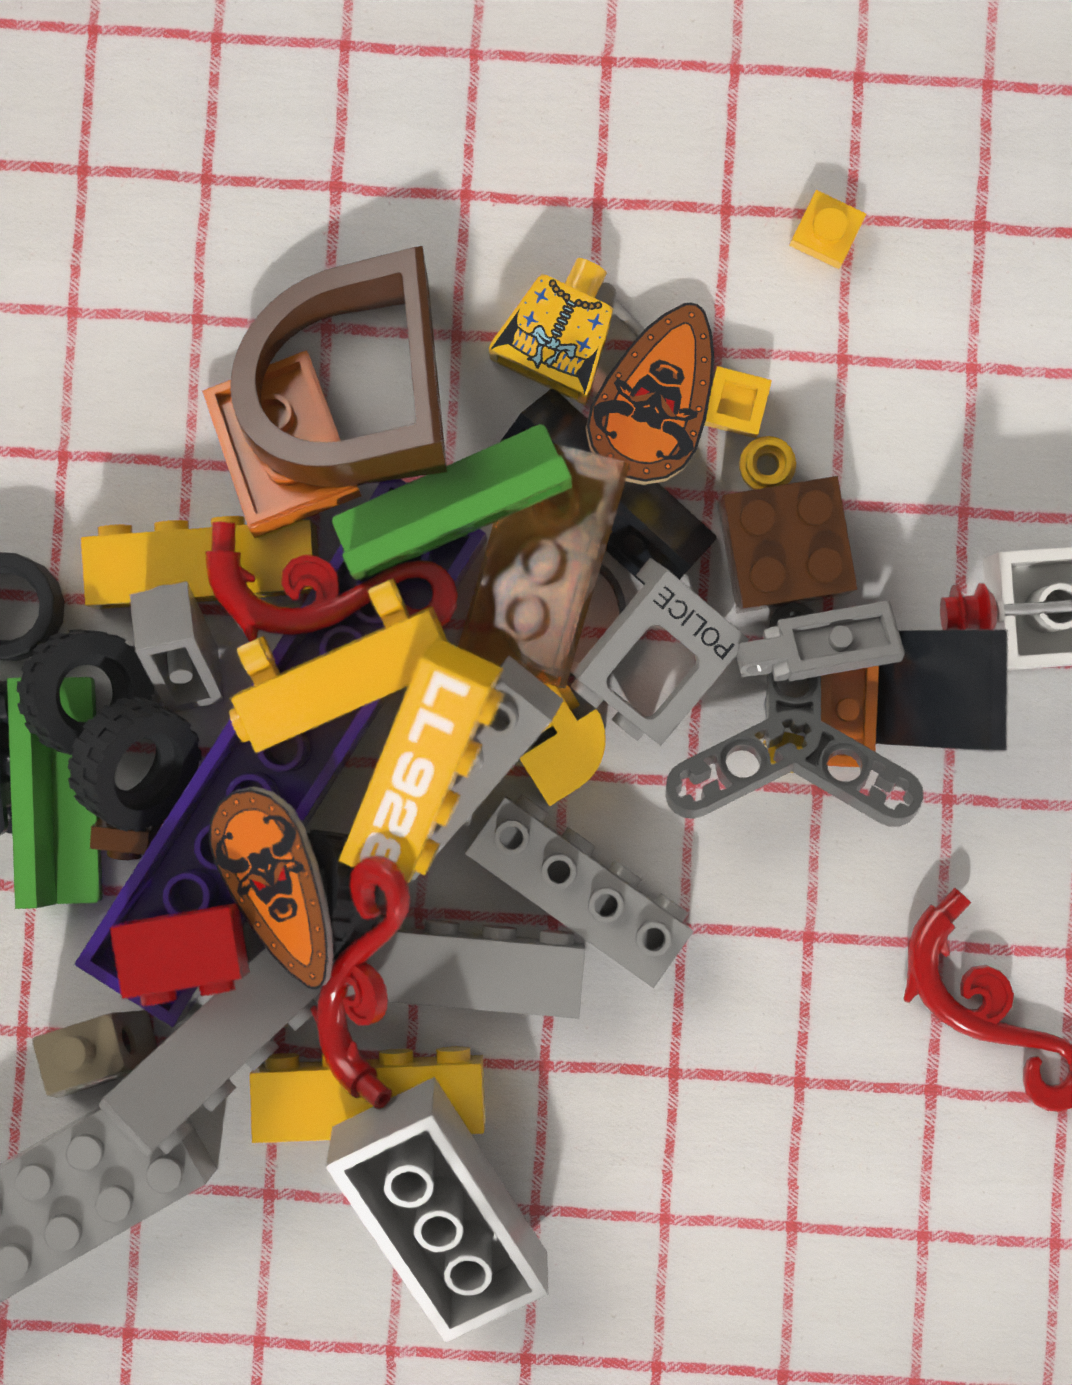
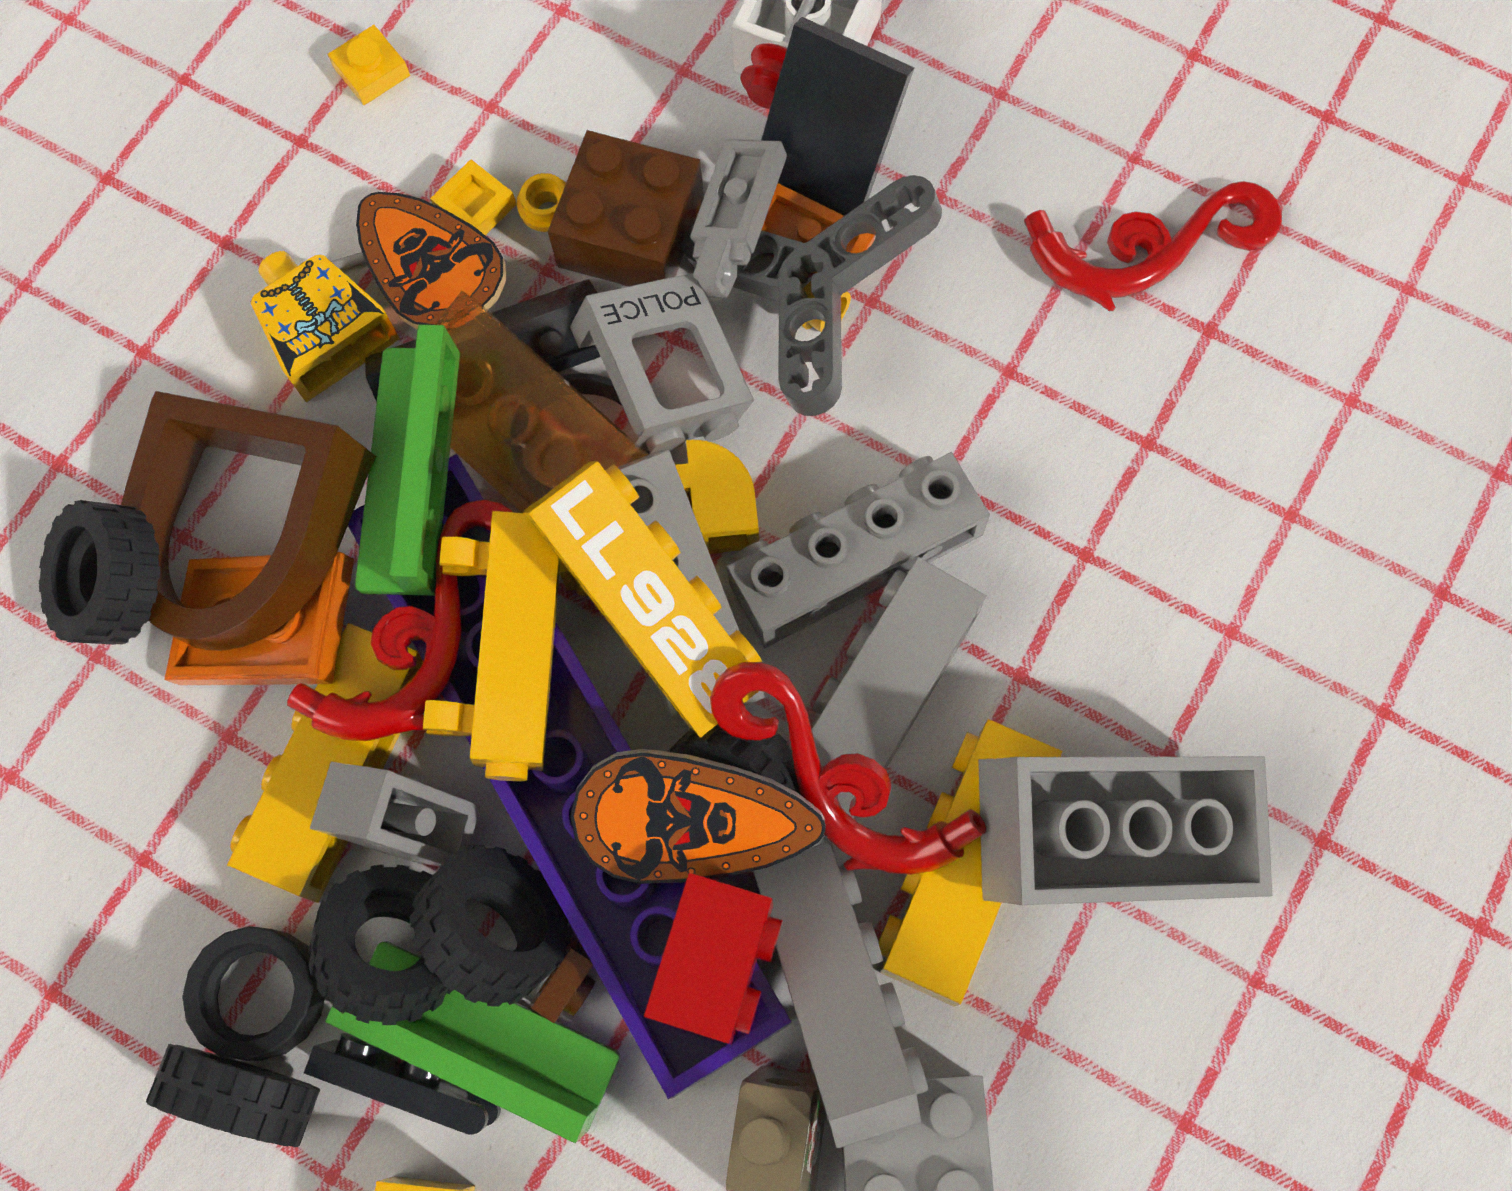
camera: 65 degrees left, 15 degrees down
none -> black tyre [39,500,161,645]

